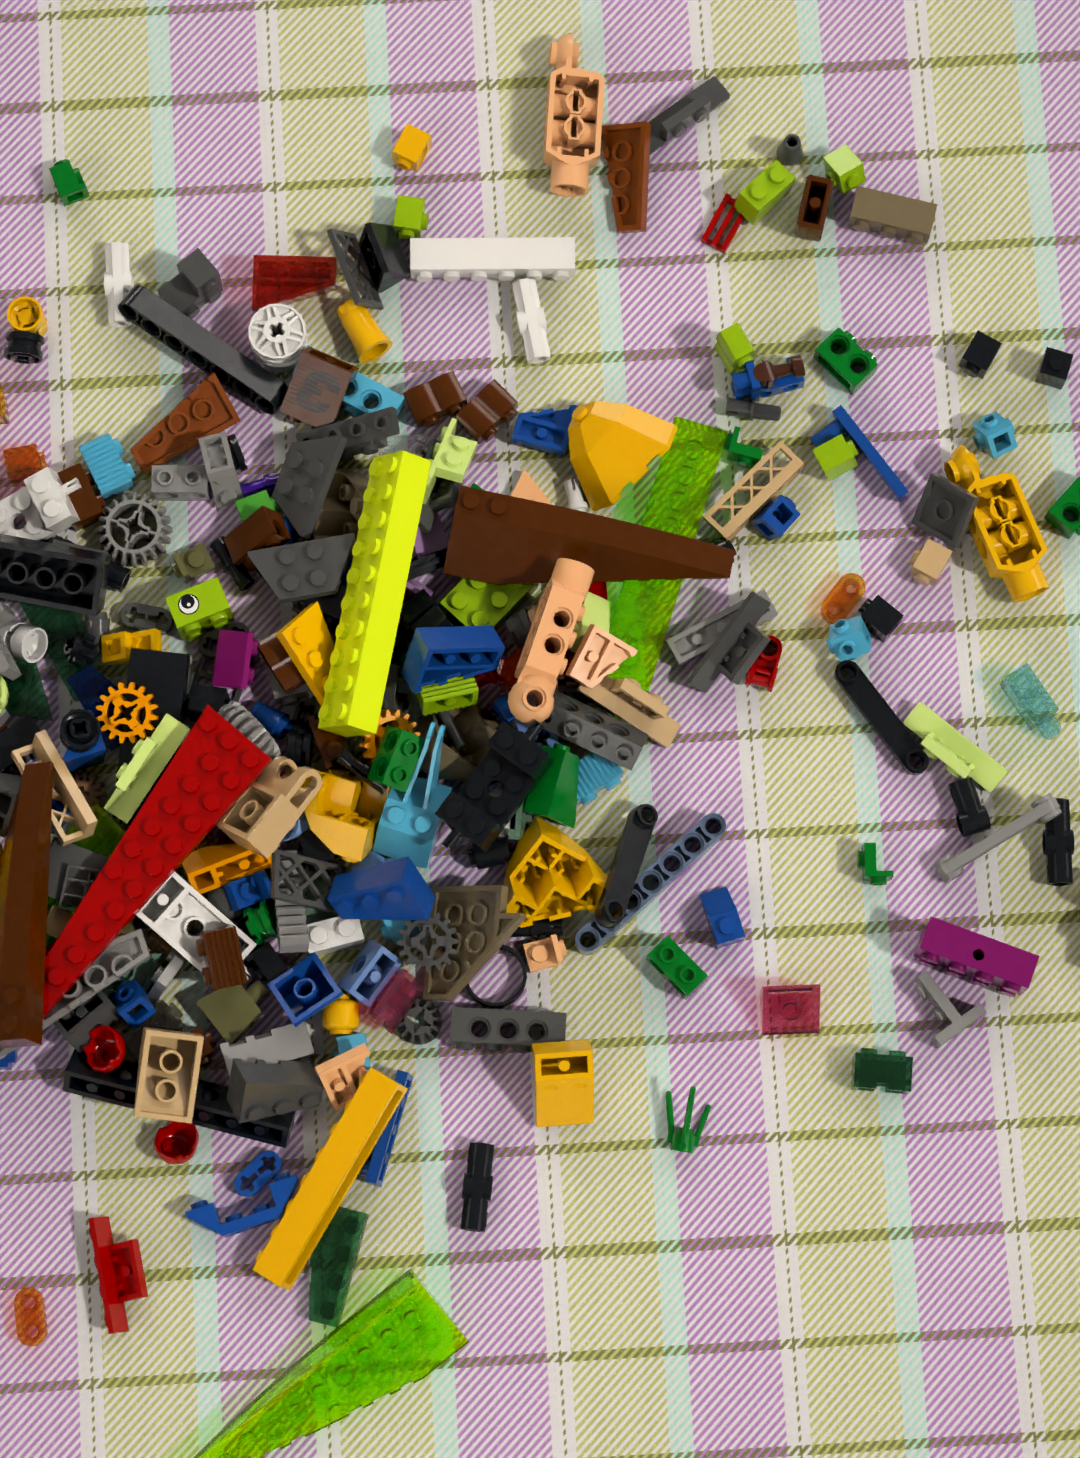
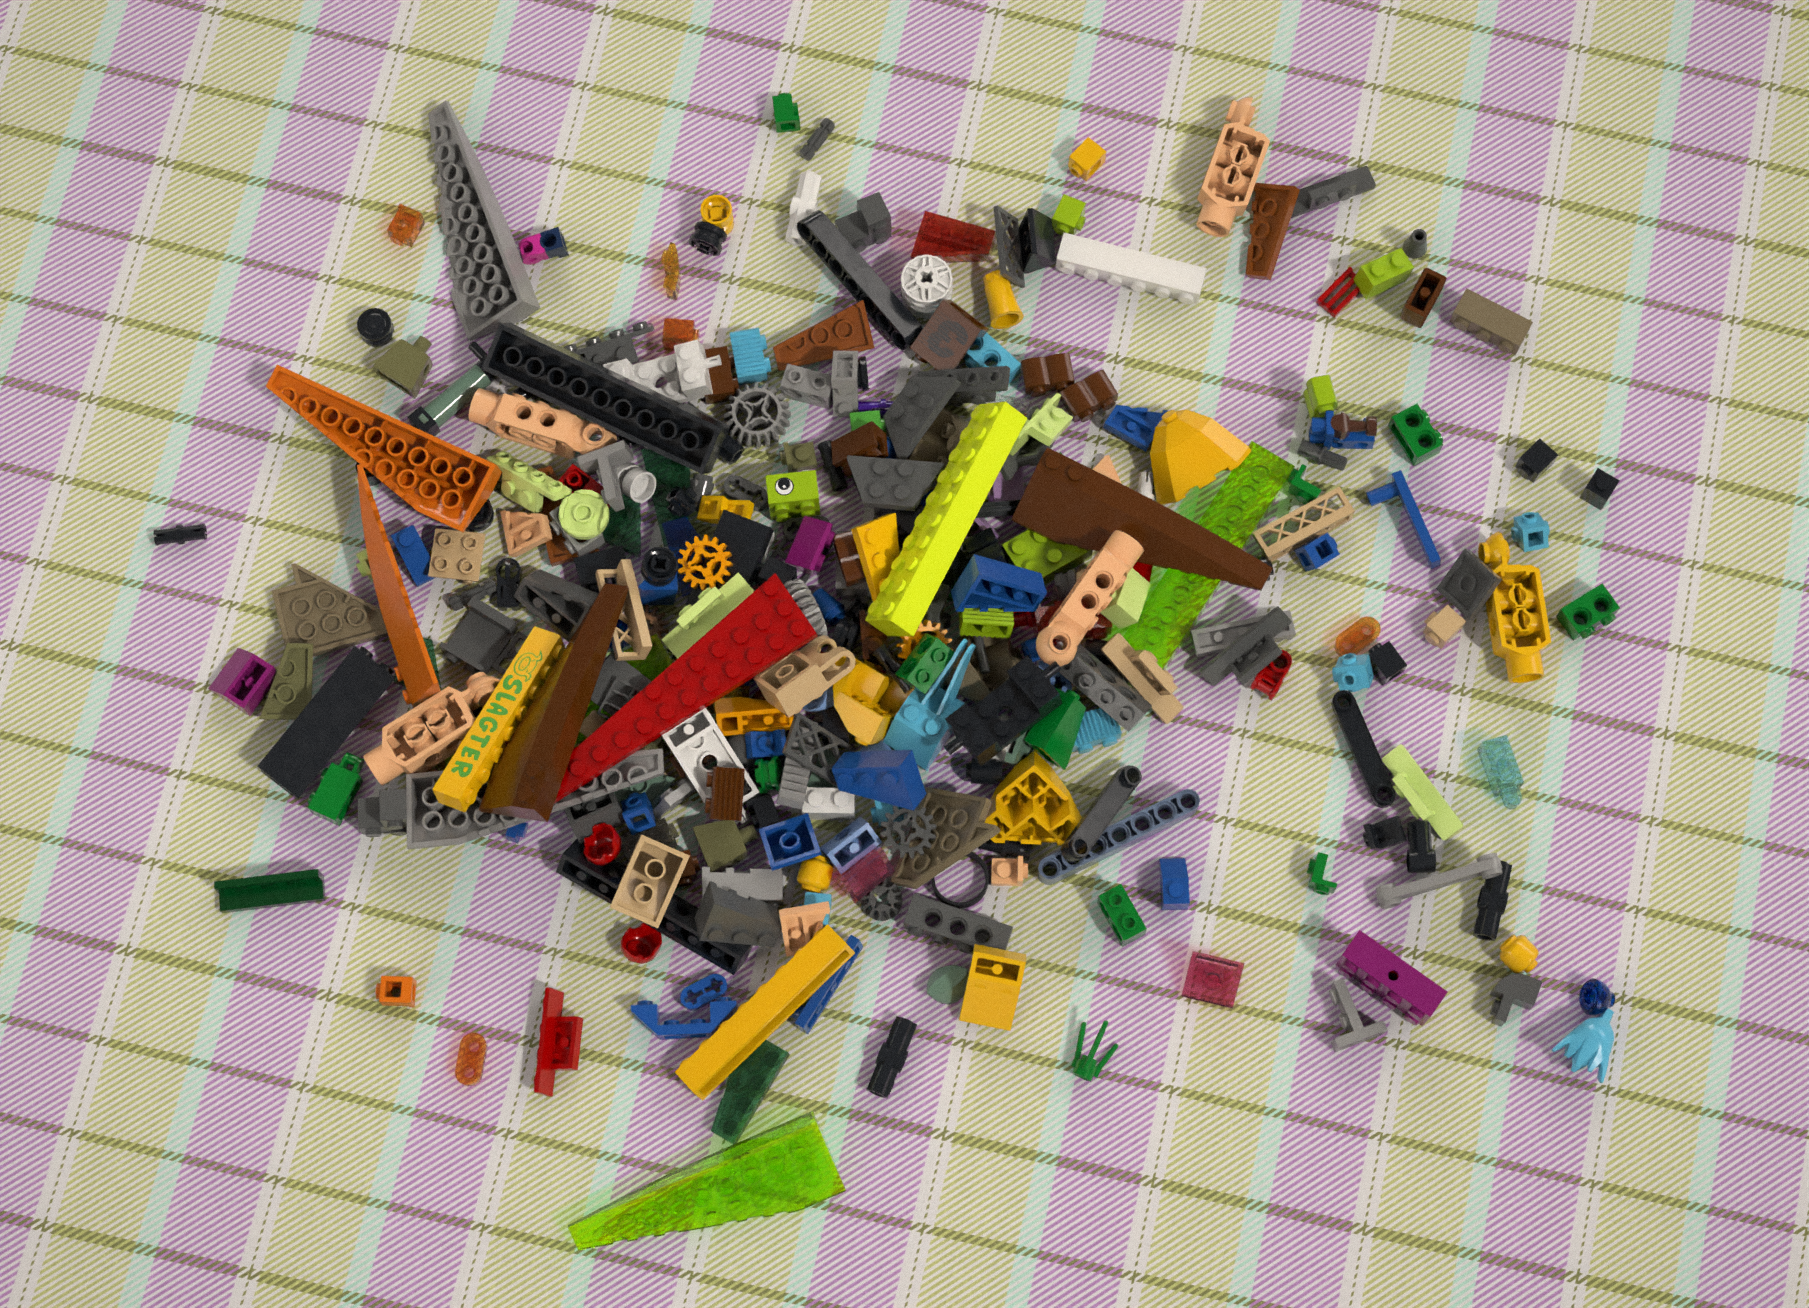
camera: 20 degrees right, 5 degrees down
white piece [512,278,551,364] -> none
light nougat wing [565,624,638,688] -> none
lime brick [812,434,859,481] -> none
lime brick [823,144,866,194] -> none
clear green brick [851,1048,913,1095] -> none
none -> dark grey axle [800,118,835,161]
none -> sand green piece [927,965,968,1004]
none -> black bracket [1363,816,1407,851]

